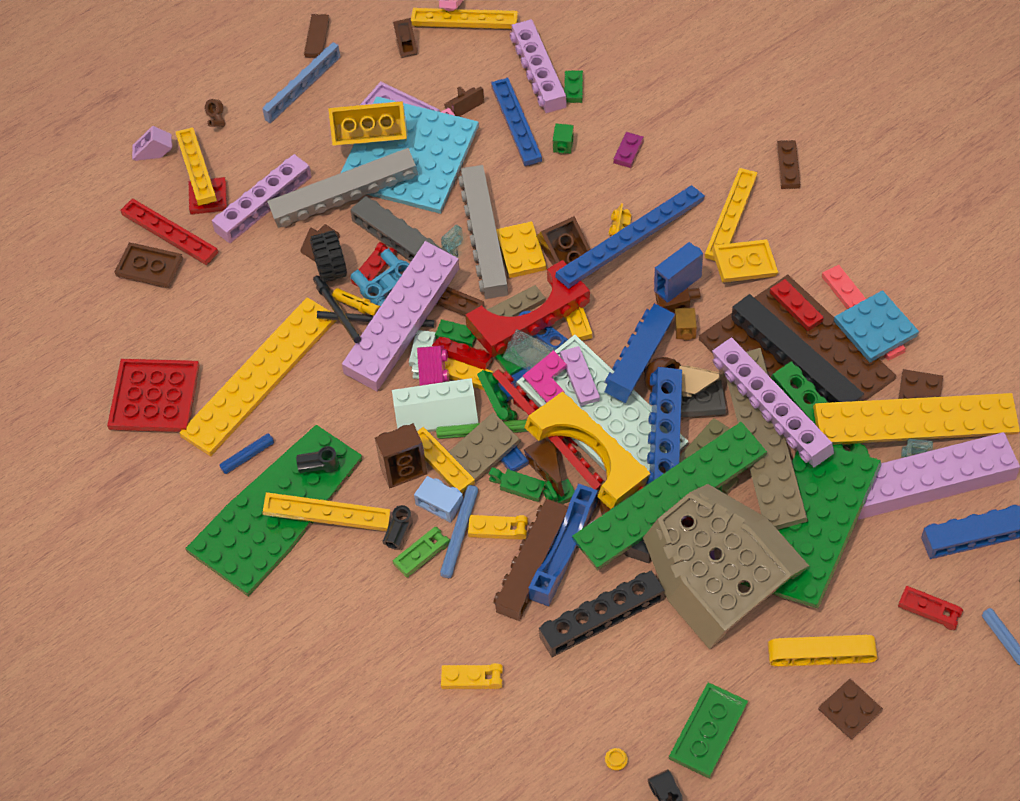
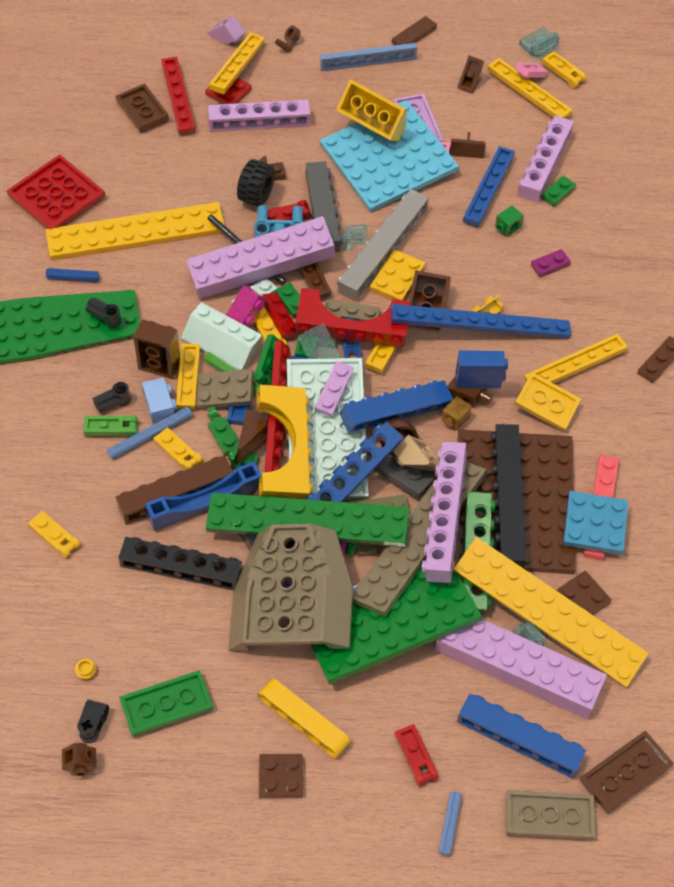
camera: 35 degrees right, 0 degrees up
yellow plate [263,492,390,532] -> none
light grey brick [268,148,418,228] -> none
black bar [313,275,361,343] -> none
yellow pin [332,288,381,316] -> none
dark pink plate [523,350,567,403] -> none
red plate [770,279,824,331] -> none

